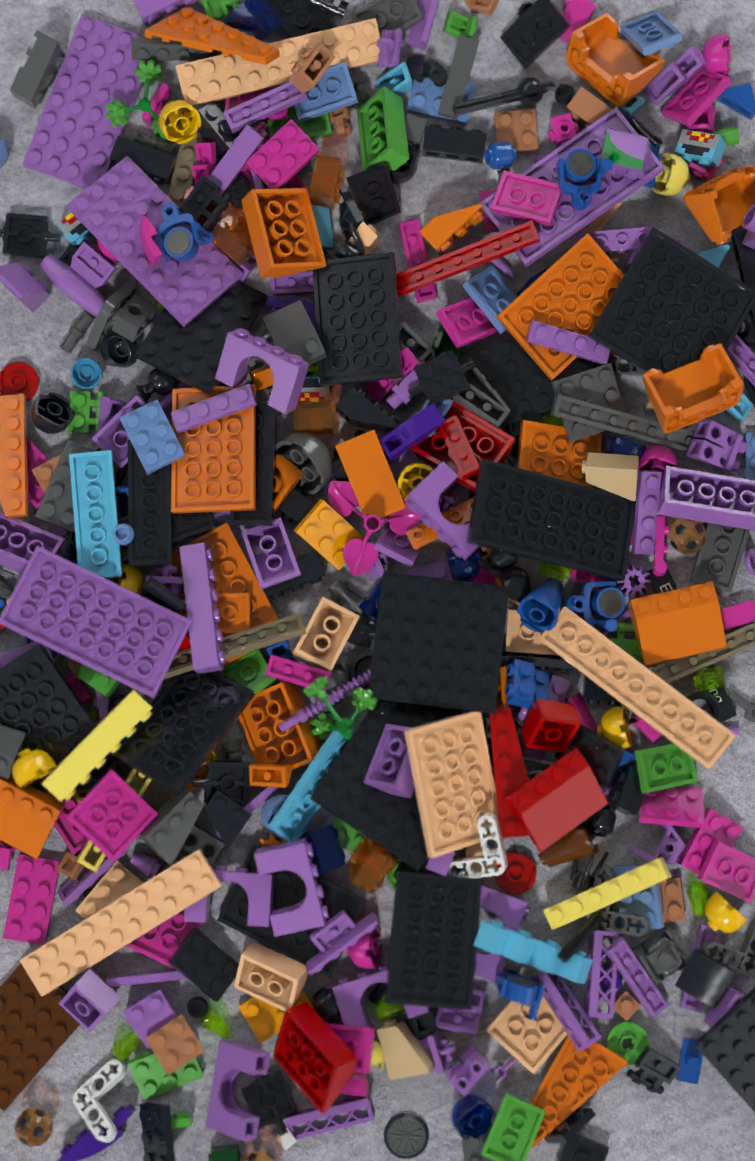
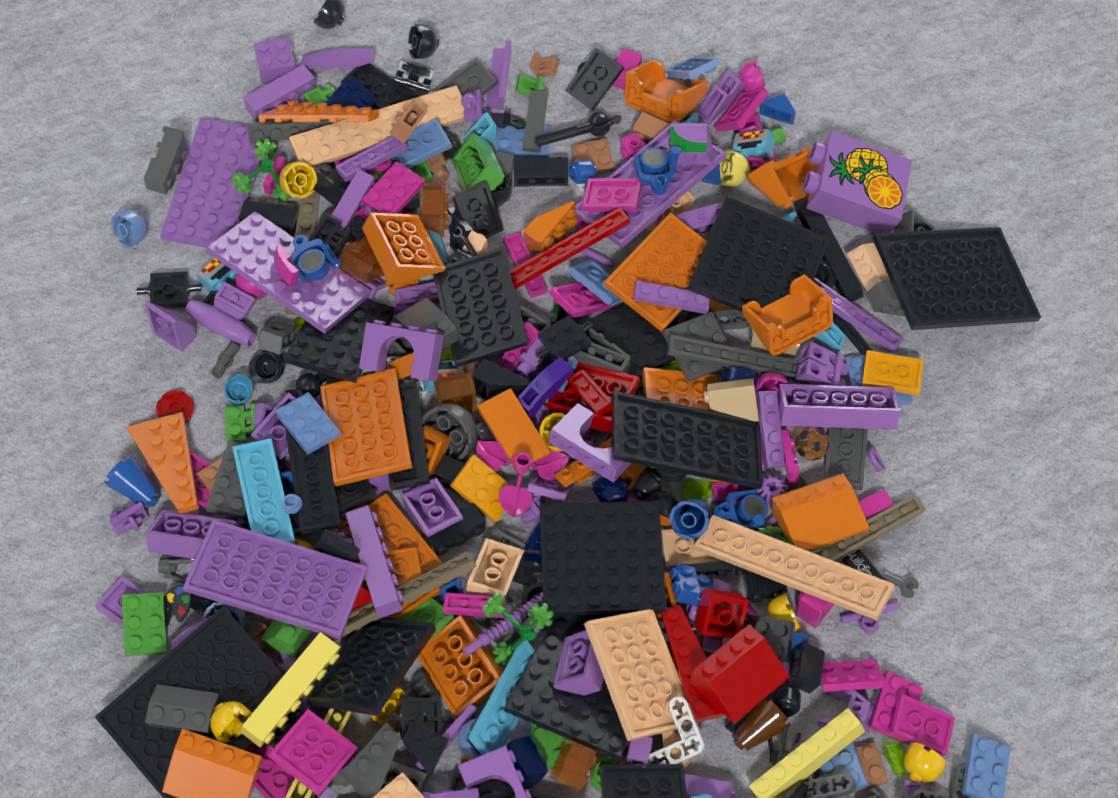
camera: 15 degrees left, 25 degrees down
black cylinder [31,392,75,434] -> none
dark grey beam [86,281,137,351] -> none
medium lavender plate [171,384,257,433] -> none
dark pink slope [192,142,216,186] -> none
orange slope [249,763,293,788] -> none
red tile [495,852,537,895] -> none
black plate [555,84,575,105] -> none
bright green plate [634,743,698,793] -> none
clear neon green bracket [693,666,725,691] -> none

